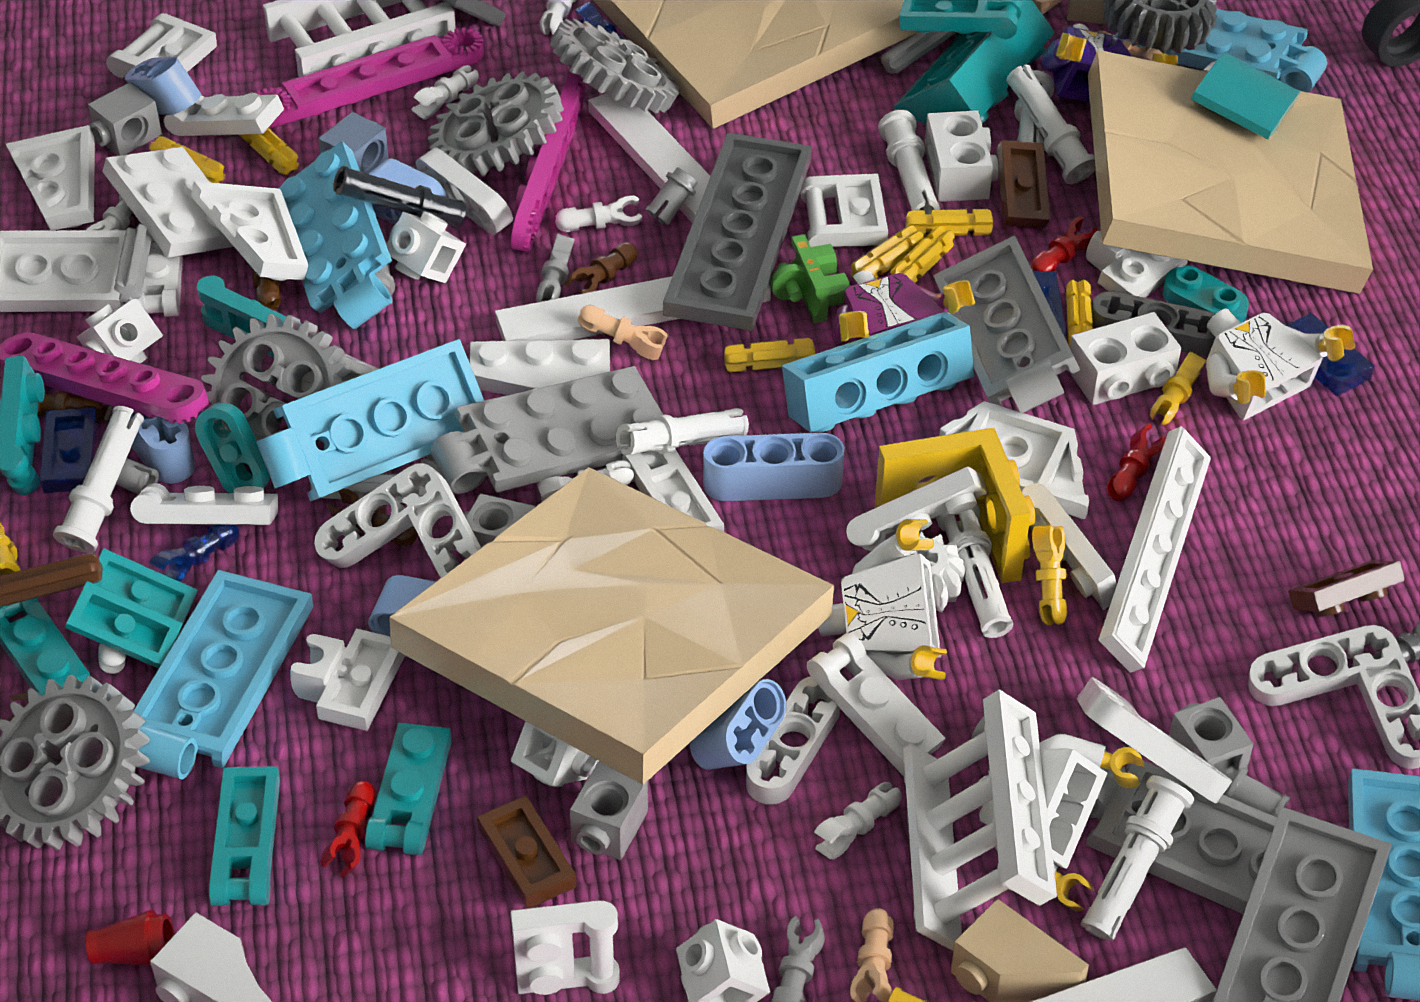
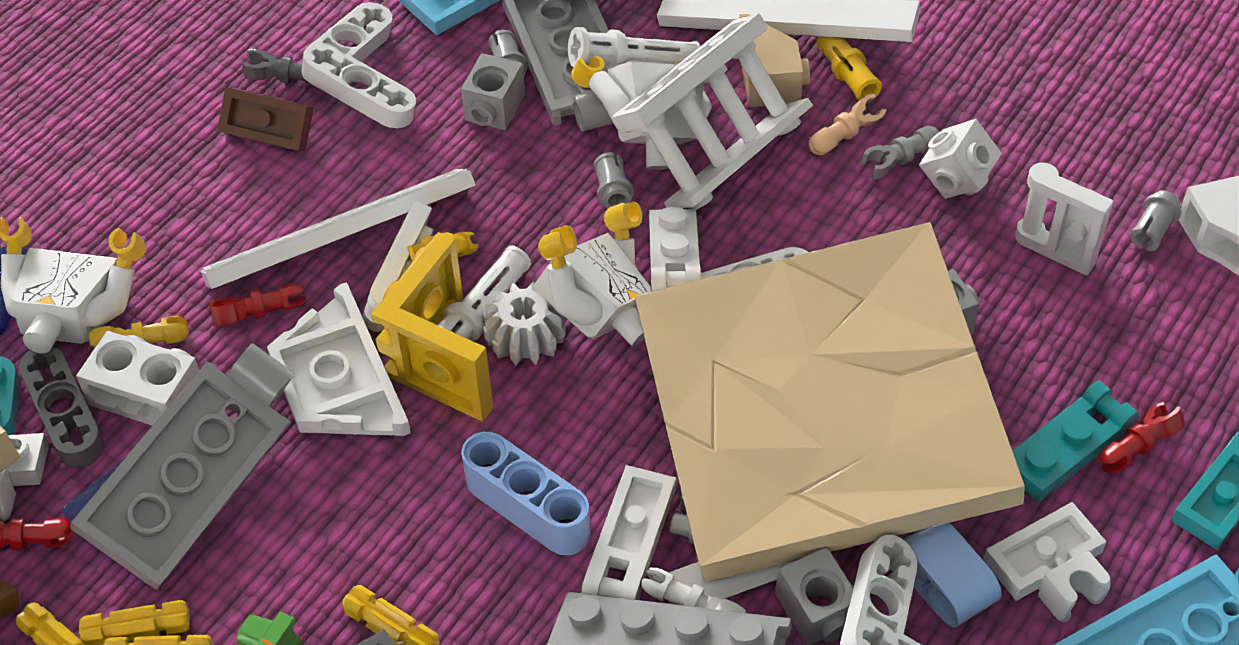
camera: 135 degrees left, 5 degrees up
reddish brown plate [477,796,577,909] -> none
white pin [616,408,749,456] -> none
medium azure brick [782,311,974,432] -> none
white piece [814,782,902,859] -> none
torso [831,270,975,345] -> none
white plate [846,467,989,552] -> none
yellow axle [1066,279,1093,347] -> none
white beam [1076,677,1232,804] -> none

